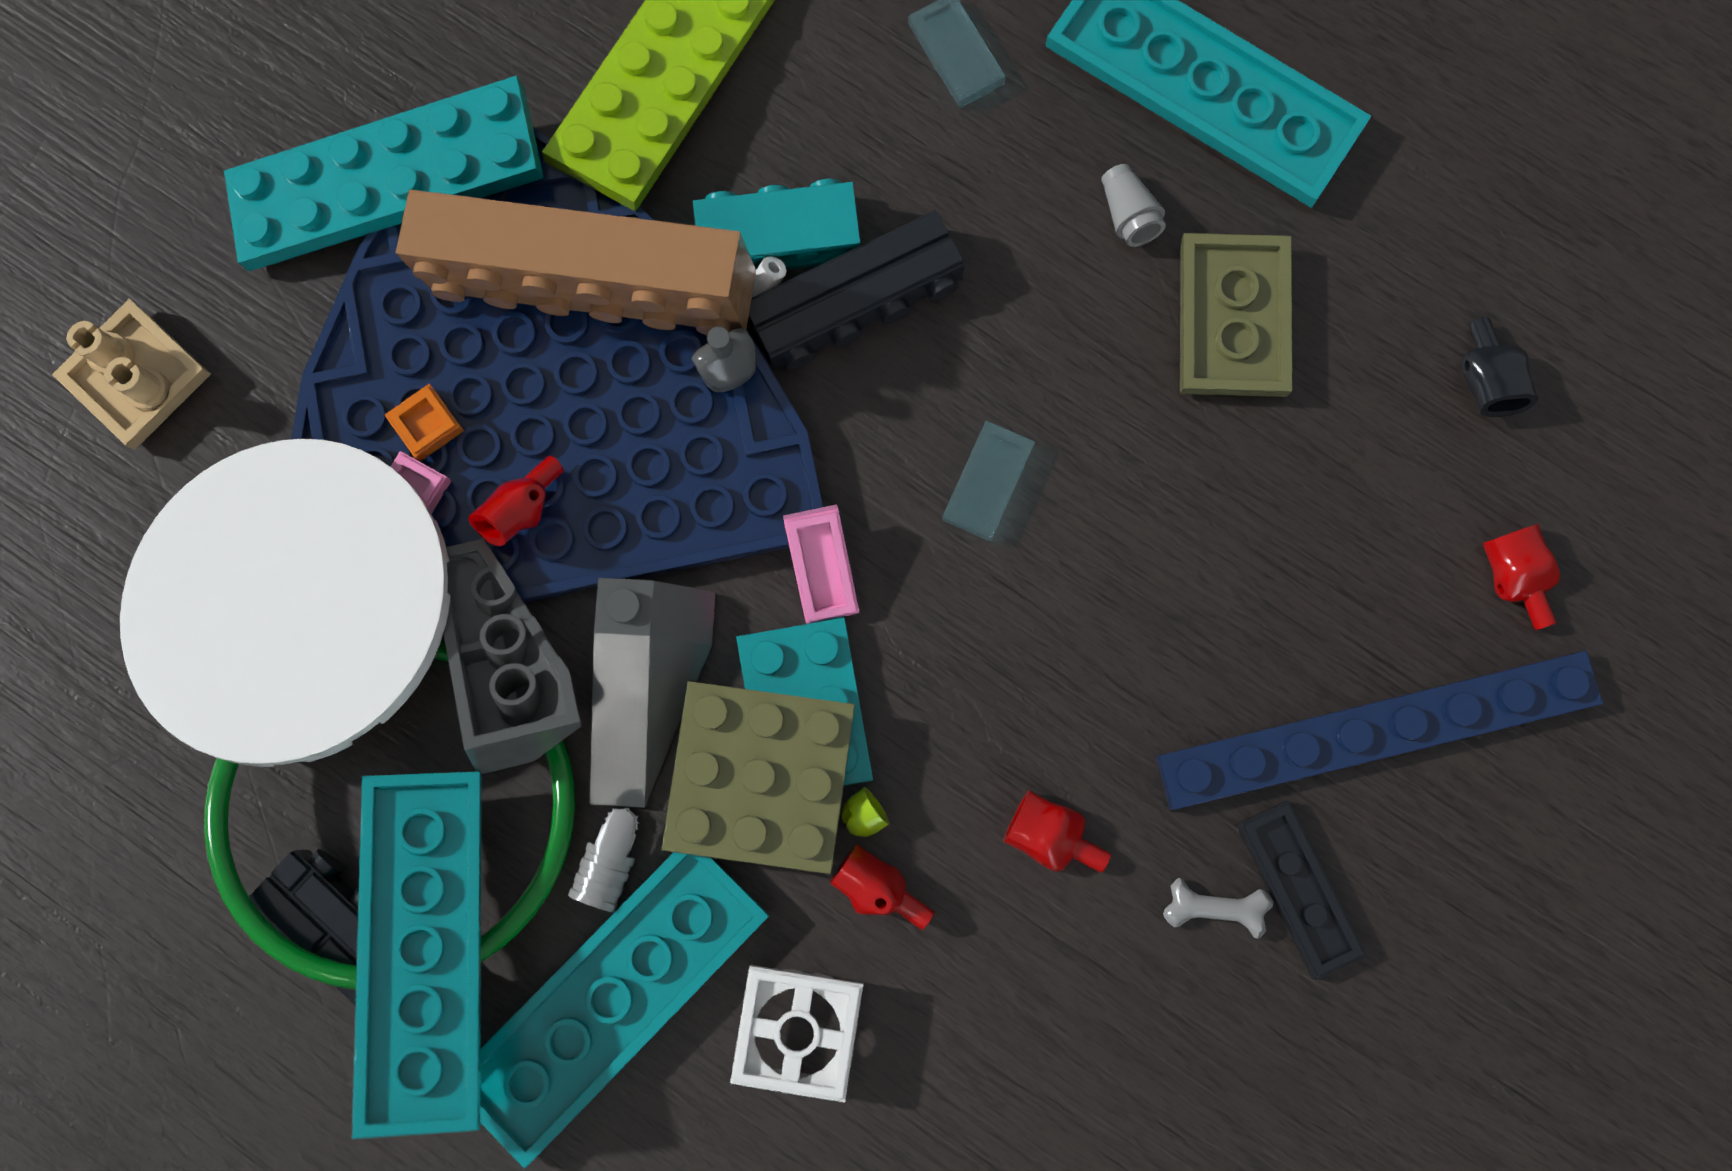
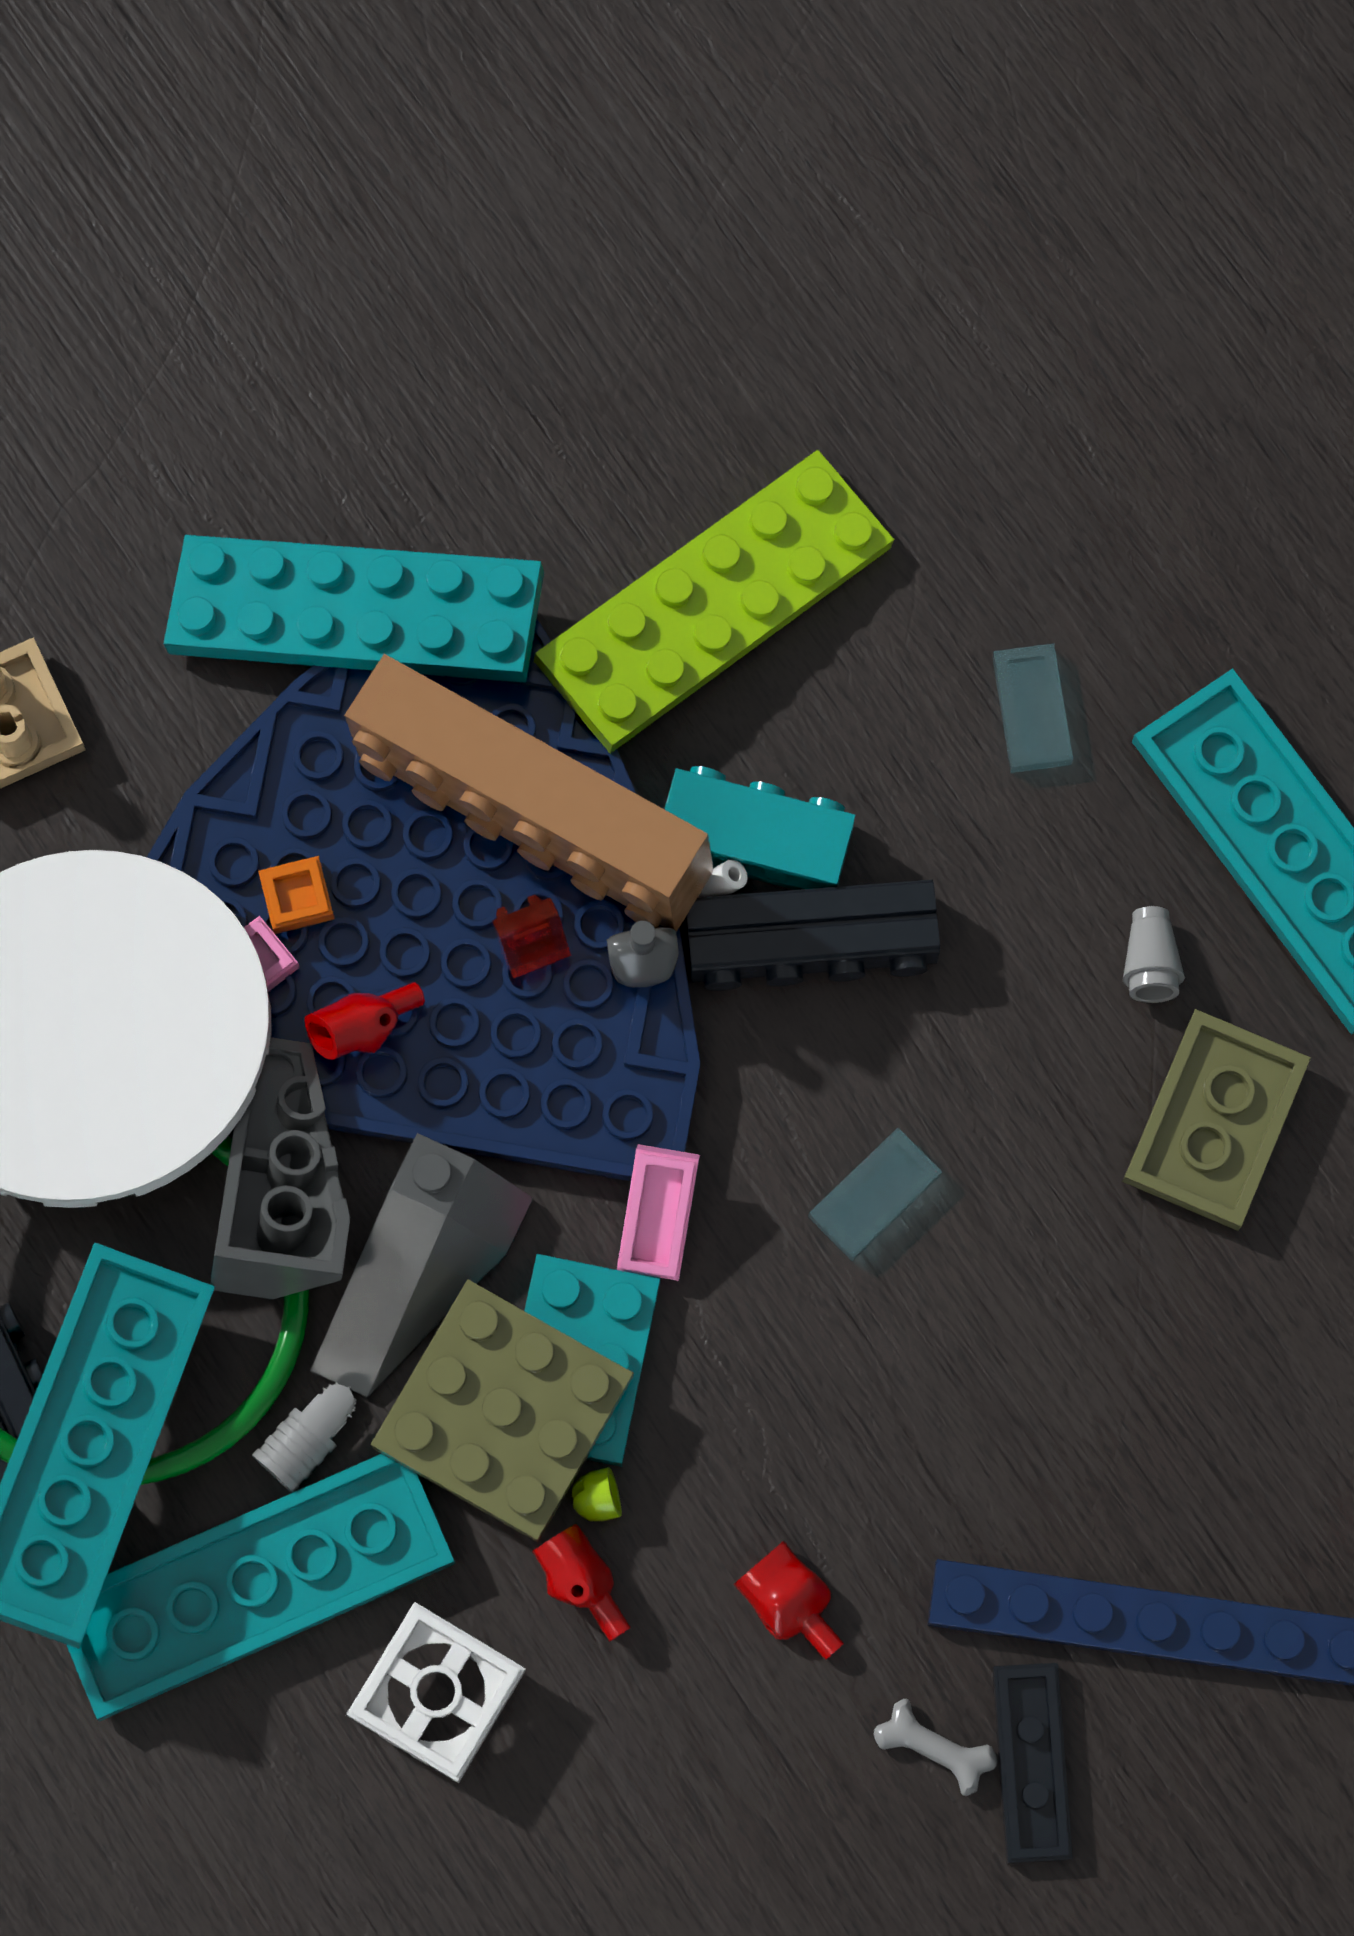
camera: 15 degrees right, 5 degrees down
none -> clear red tile [492,895,571,979]

